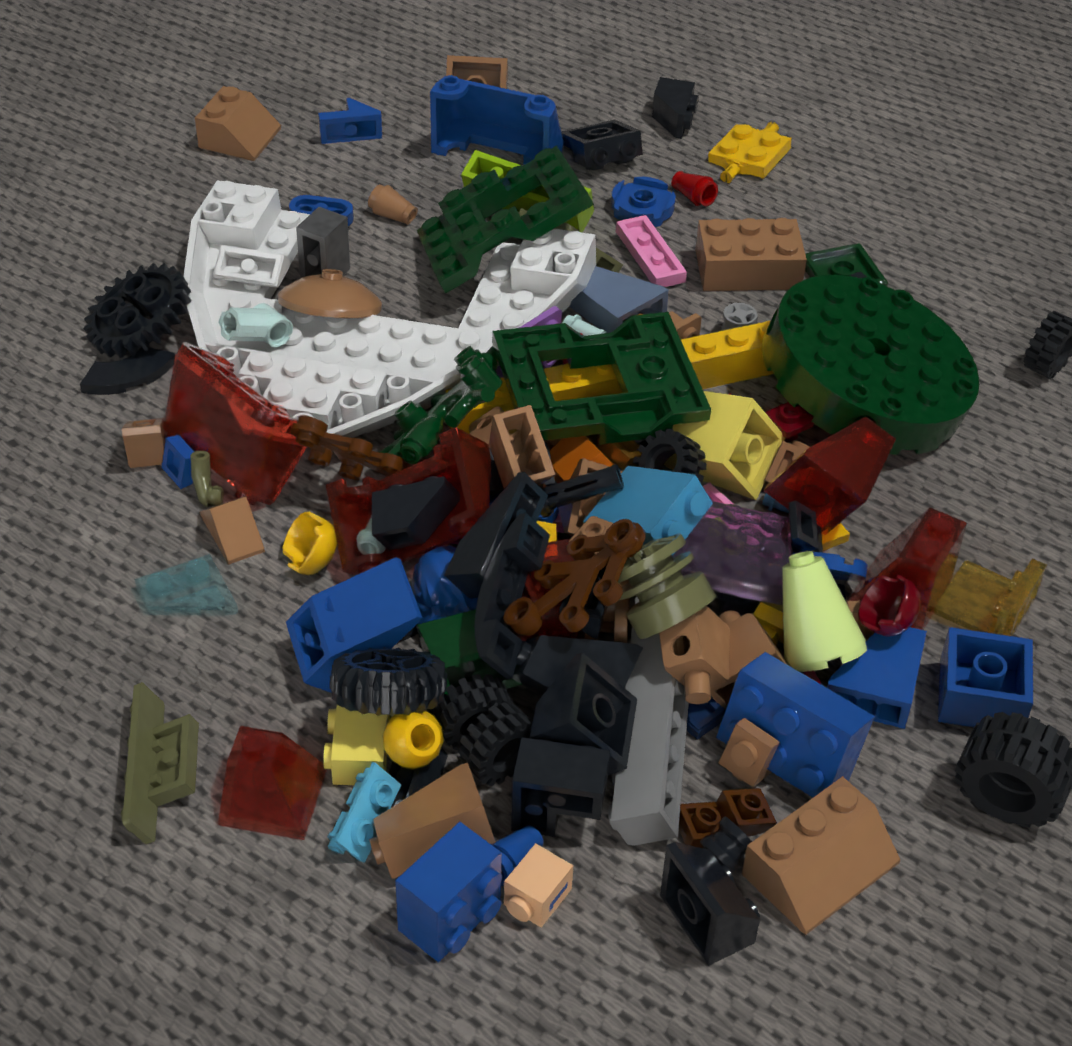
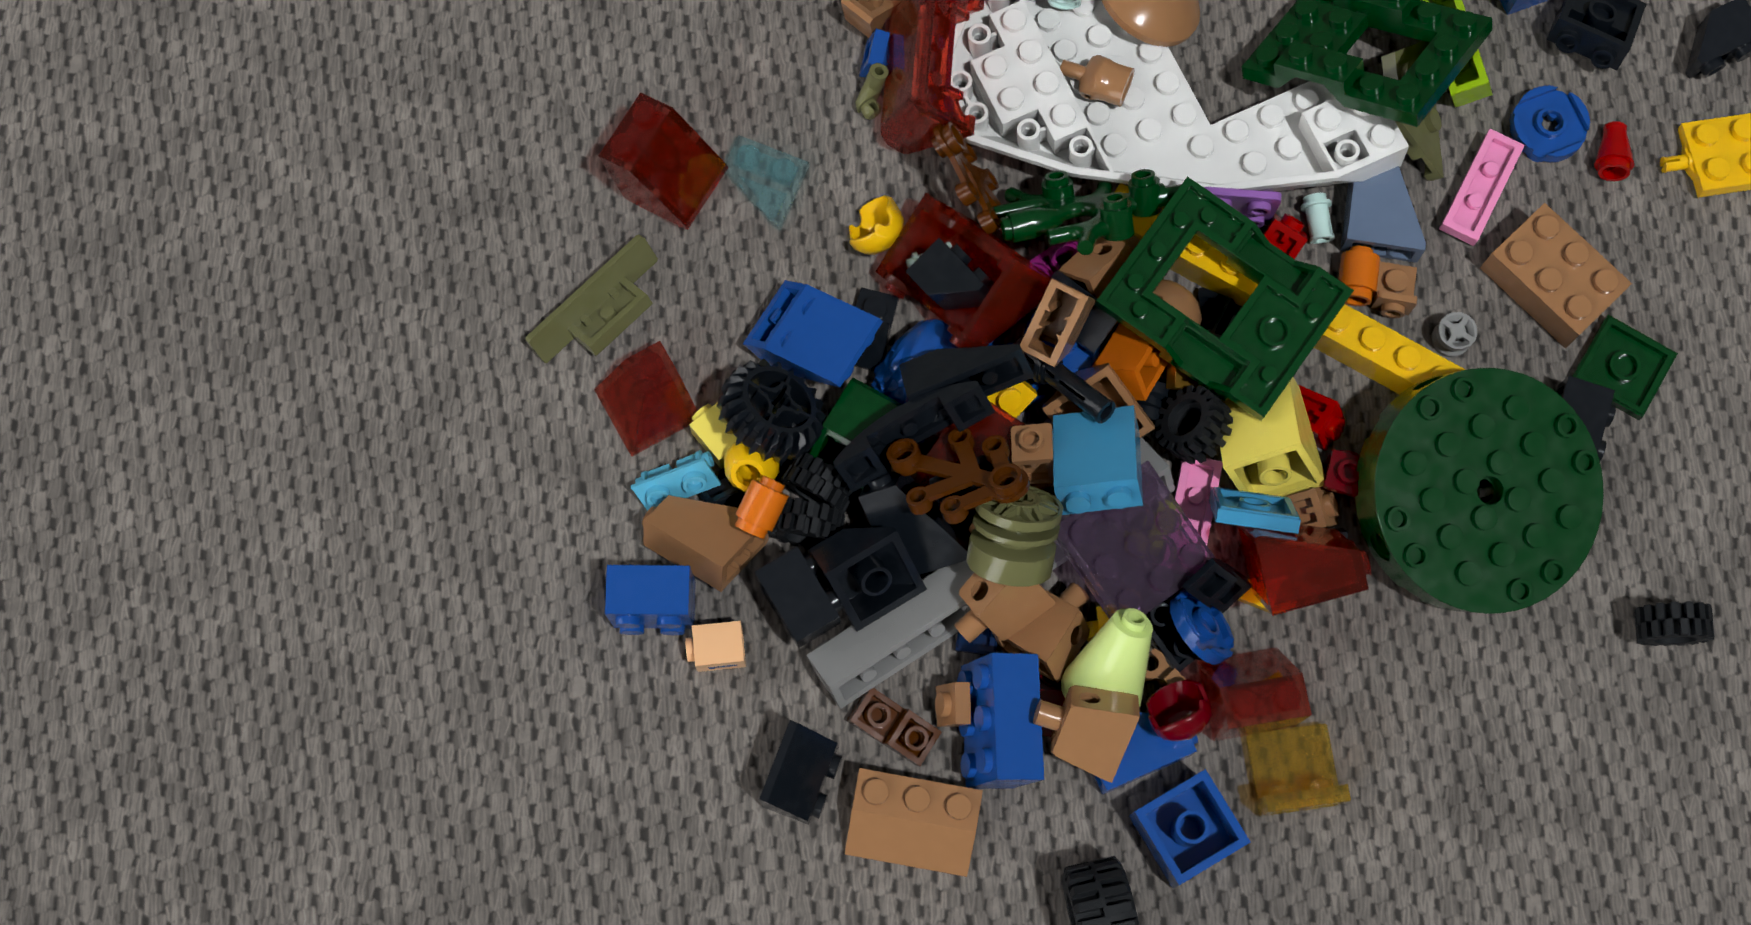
camera: 50 degrees right, 30 degrees up
medium nougat slope [199,497,265,565] -> none
blue cone [491,825,544,886] -> none
black wheel [700,816,752,873] -> none
none -> clear red slope [598,92,728,230]
none -> orange brick [735,475,789,539]
none -> medium nougat torso [1033,685,1140,783]
none -> medium nougat piece [1060,55,1135,107]
none -> dark azure tile [1209,487,1301,534]

